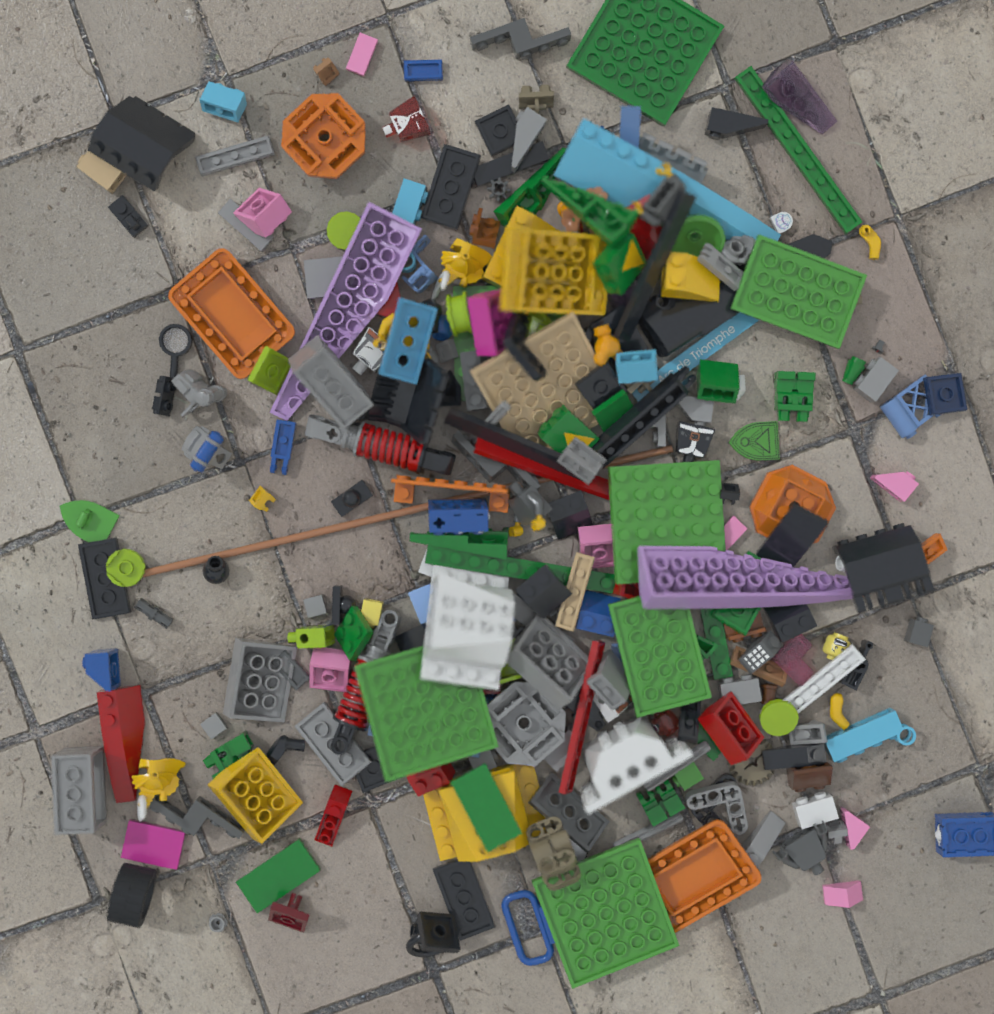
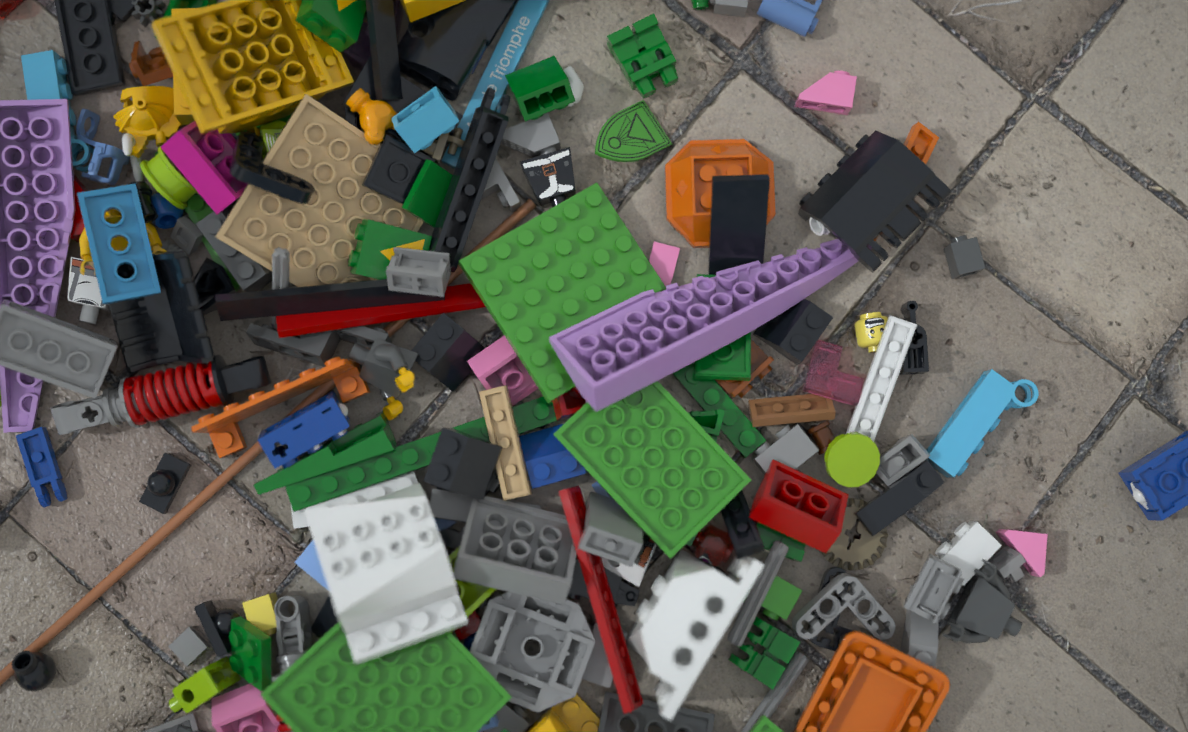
camera: 25 degrees left, 5 degrees down
yellow tile [249,486,276,512] -> none
black tile [720,483,740,505] -> none
dark grey slope [738,630,783,674] -> none
reddish brown slope [786,762,833,792] -> none
bright pink slope [822,880,863,908] -> none
yellow arm [830,693,850,730] -> none
none -> light grey hinge [904,554,964,624]

